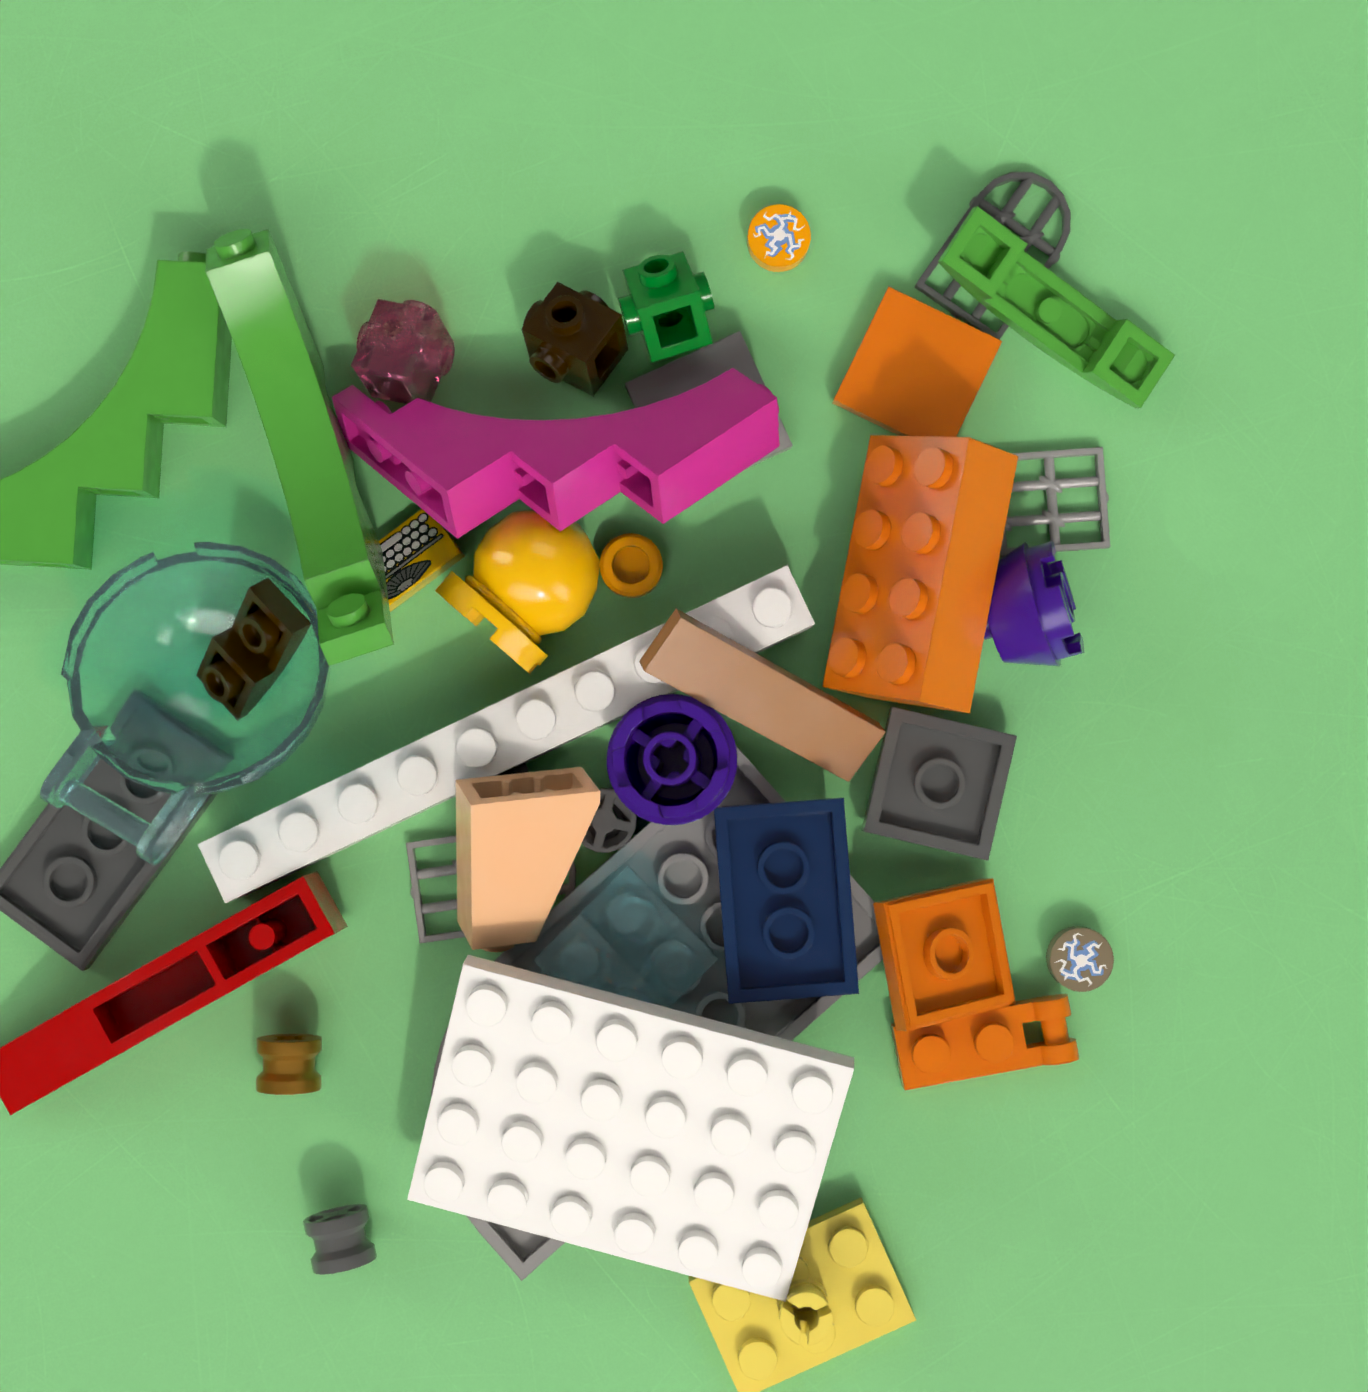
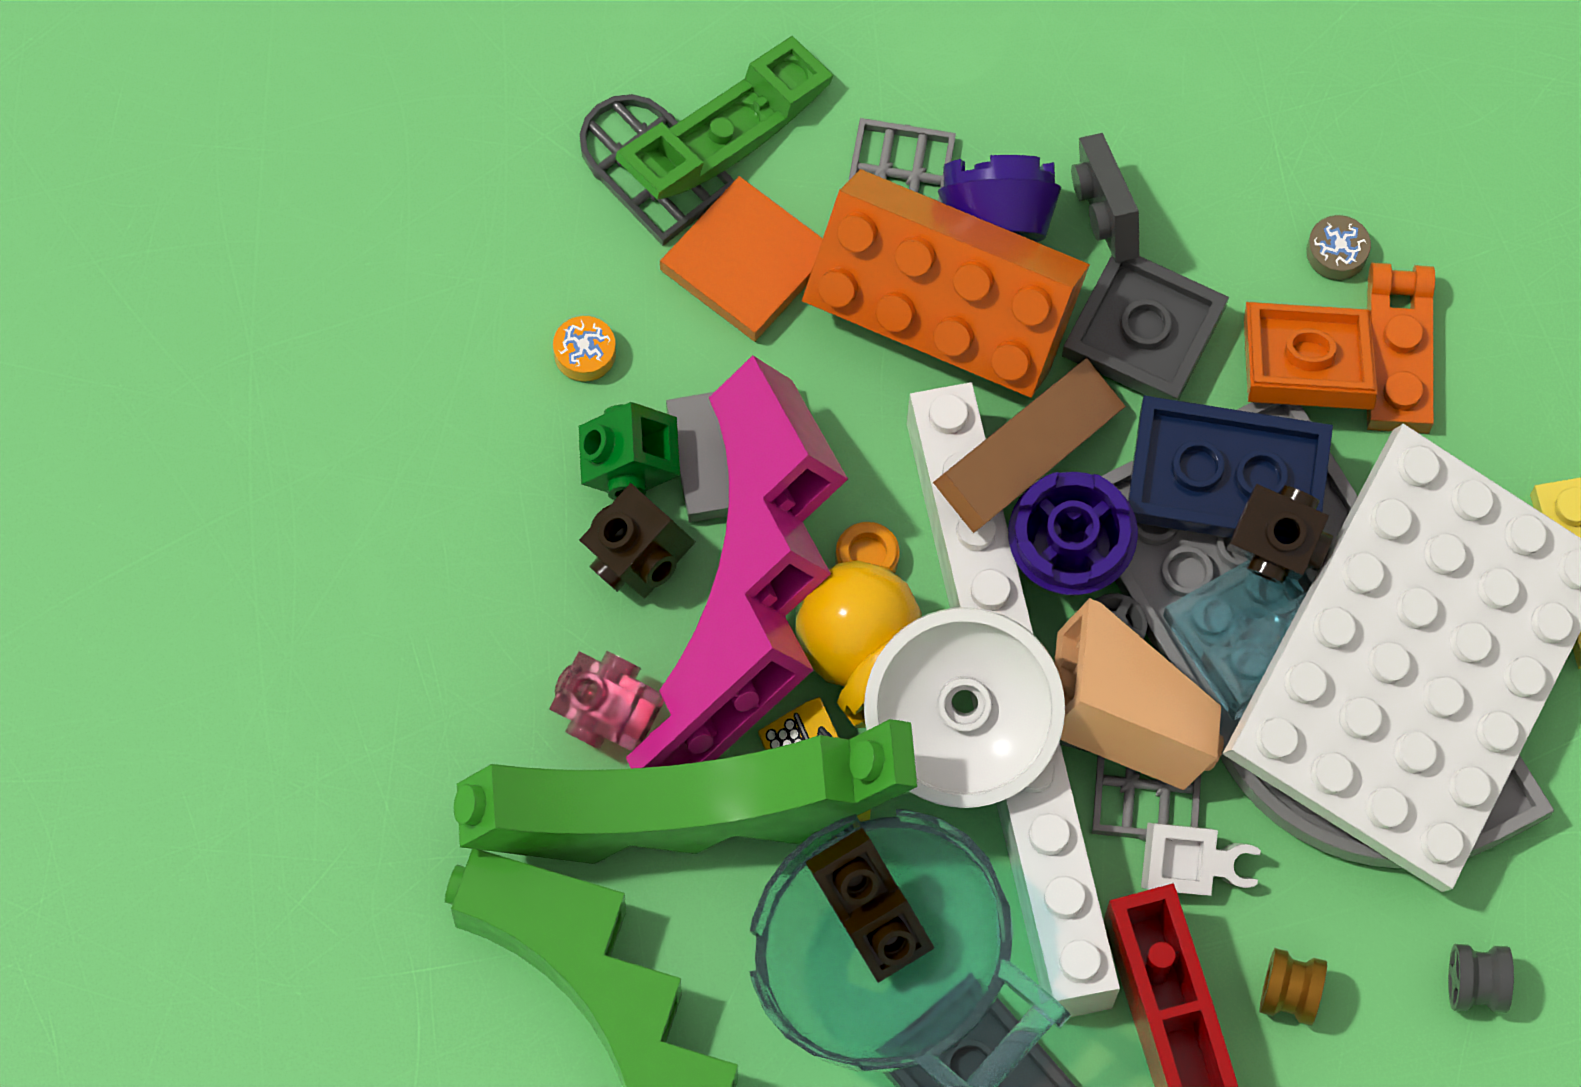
camera: 75 degrees left, 20 degrees down
none -> white dish [864,607,1065,808]
none -> dark grey plate [1071,133,1139,263]
none -> white plate [1141,822,1261,896]
none -> dark brown brick [1227,484,1333,585]

